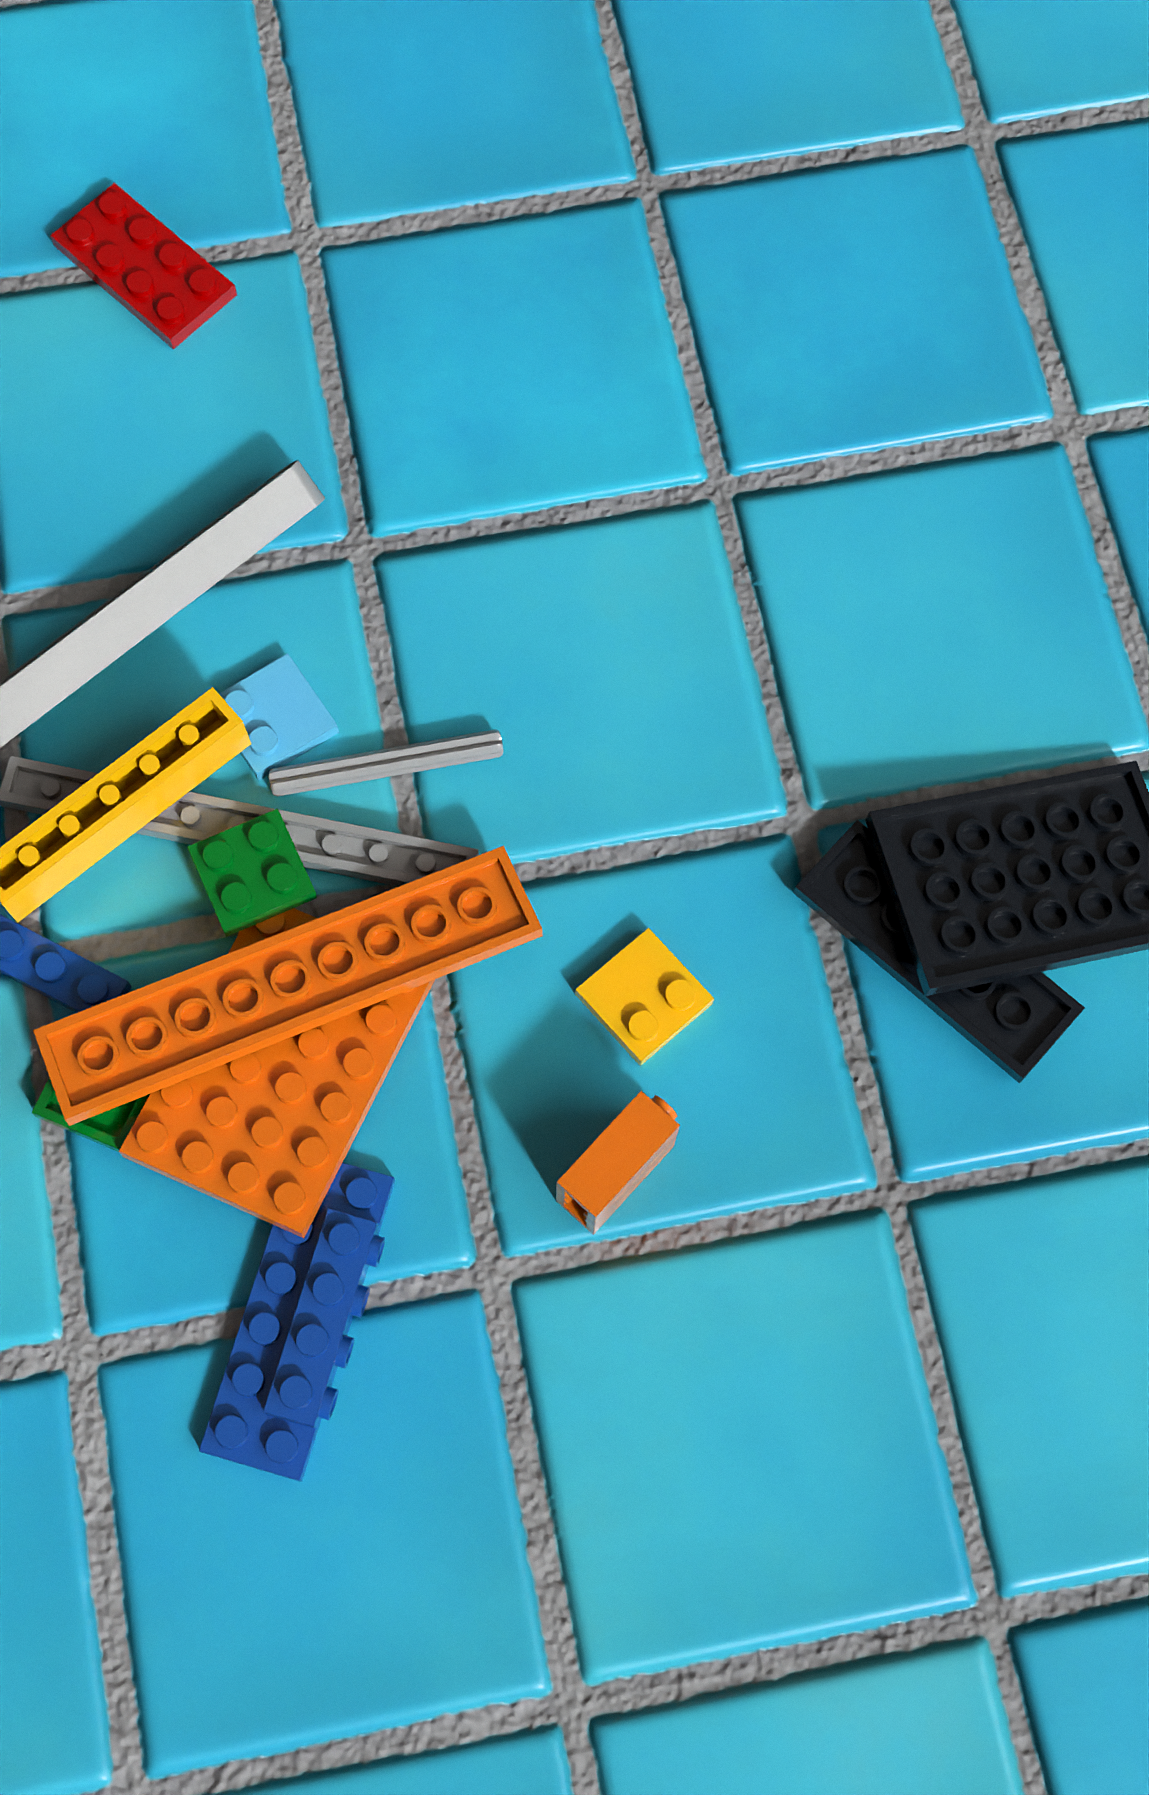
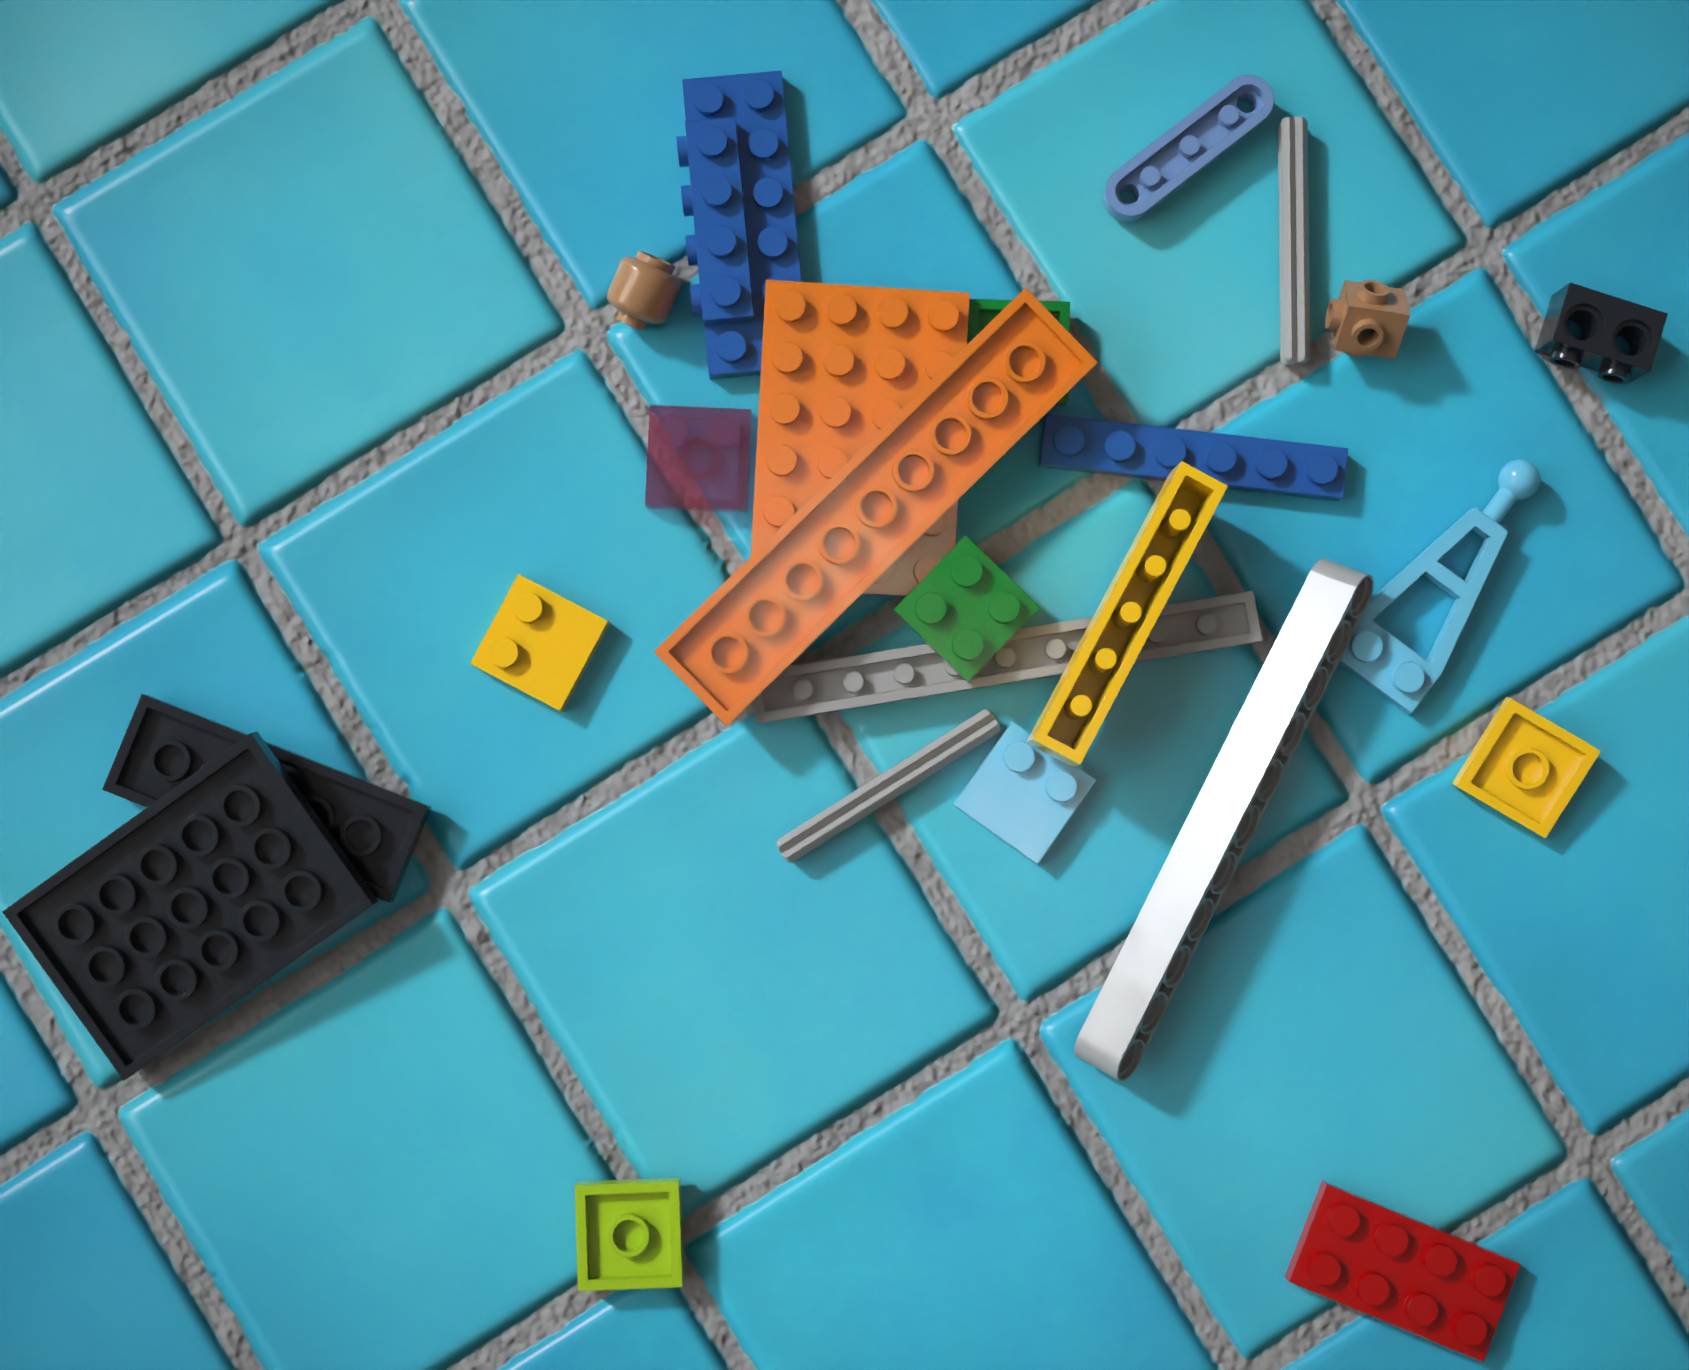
camera: 160 degrees right, 15 degrees up
orange brick [556,1091,680,1235] -> none
none -> lime plate [575,1177,684,1291]
none -> medium nougat head [607,250,681,331]
none -> clear pink plate [645,405,752,513]

